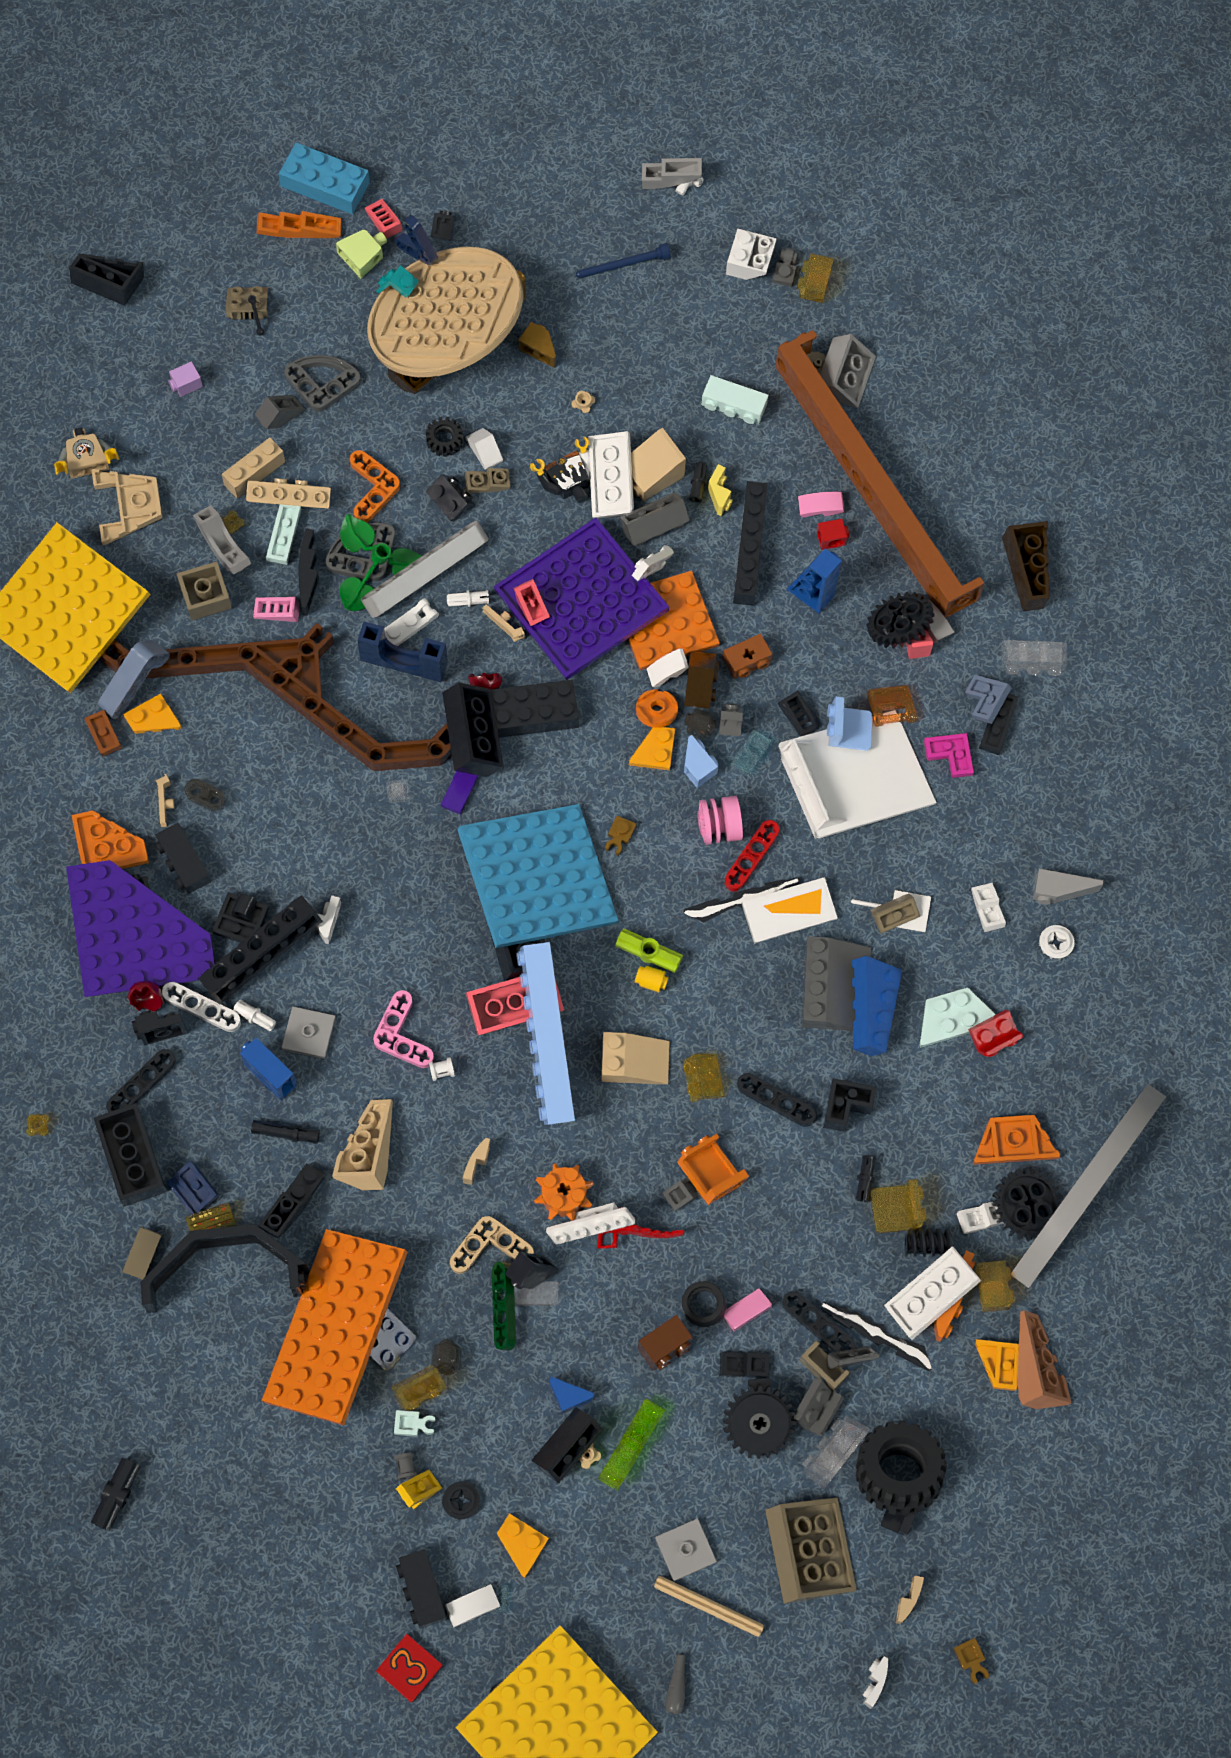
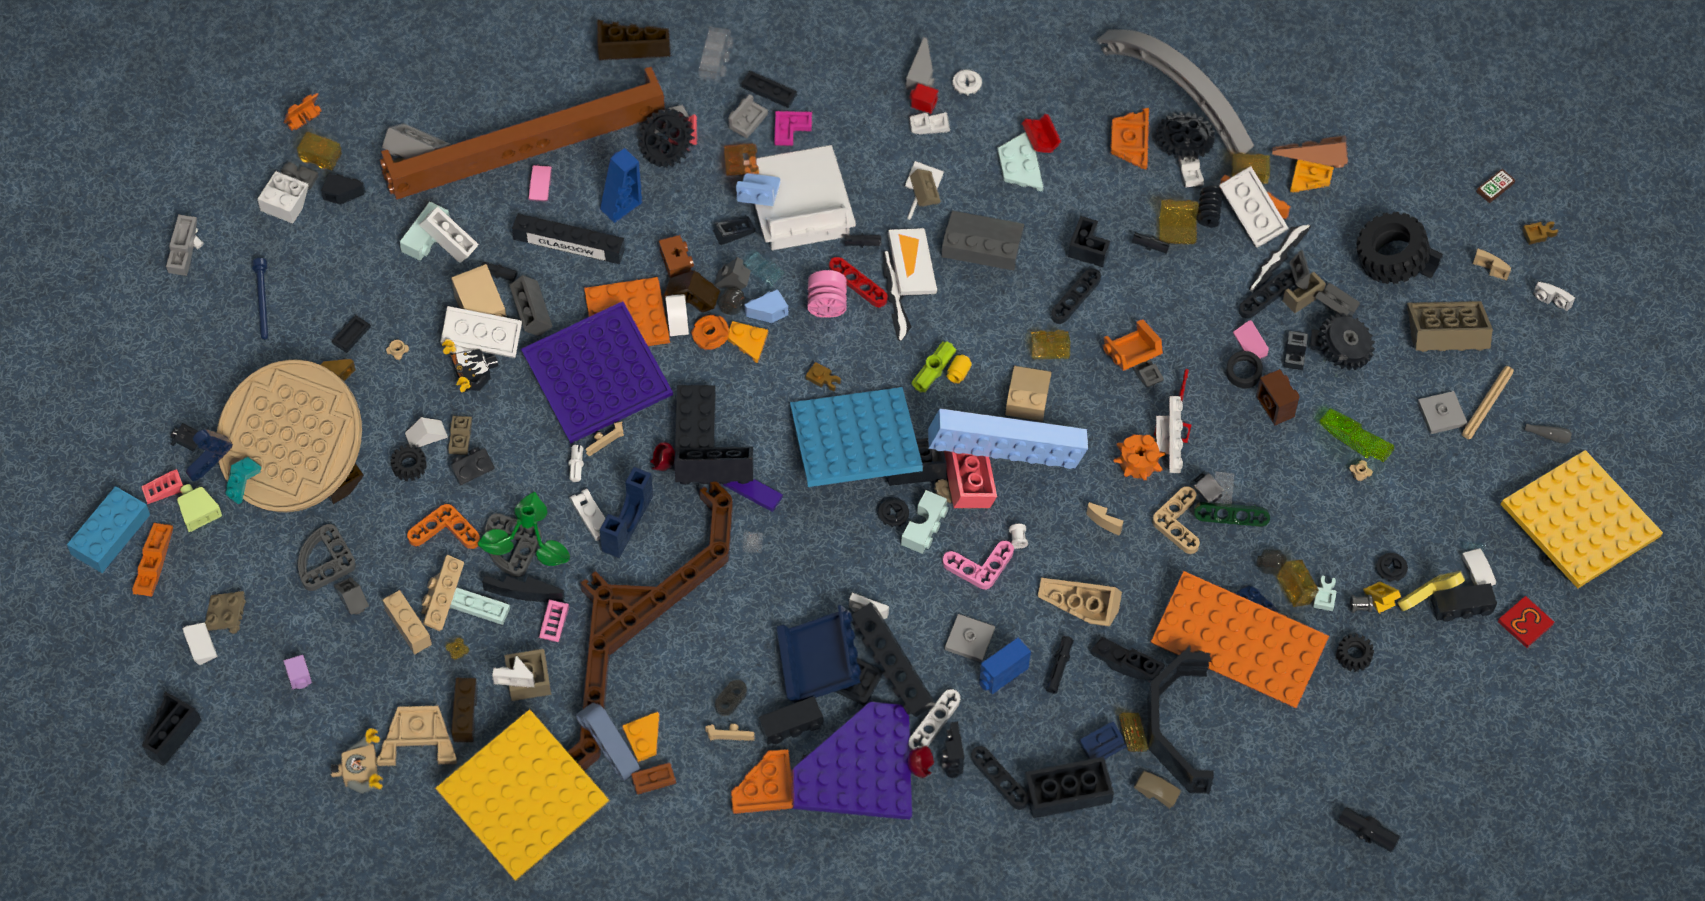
camera: 80 degrees left, 10 degrees down
clear yellow plate [26,1114,49,1136] -> none
light grey arch [193,505,251,574] -> none
white axle [233,999,276,1031] -> none
black hinge [248,295,264,336] -> none
light grey beam [361,521,489,618] -> none
light orange wing [497,1513,549,1578] -> none
coral slope [514,579,550,626] -> none
black brick [531,1407,603,1483] -> none
blue slope [550,1377,594,1414] -> none
white plate [632,545,674,581] -> none
light yellow slope [708,464,733,516] -> none
clear slope [802,1416,870,1490] -> none
red brick [816,519,849,550] -> none
blue wedge [852,956,902,1056] -> none
sand blue plate [965,675,1011,724] -> none
none -> white slope [183,623,218,665]
none -> orange hinge [284,93,322,131]
none -> black slope [321,173,365,205]
none -> black tile [332,315,371,353]
none -> white brick [419,206,479,263]
none -> dark brown arch [452,678,478,743]
none -> white slope [492,656,534,687]
none -> light grey bracket [728,94,768,138]
none -> dark blue panel [777,605,861,703]
none -> black axle [844,233,882,248]
none -> black gear [878,498,909,527]
none -> light aqua arch [901,490,949,554]
none -> red brick [909,83,938,114]
none -> dark tan piece [935,479,952,503]
none -> black tyre [1336,633,1374,672]
none -> light yellow beam [1397,571,1465,611]
none -> tile [1476,169,1515,203]

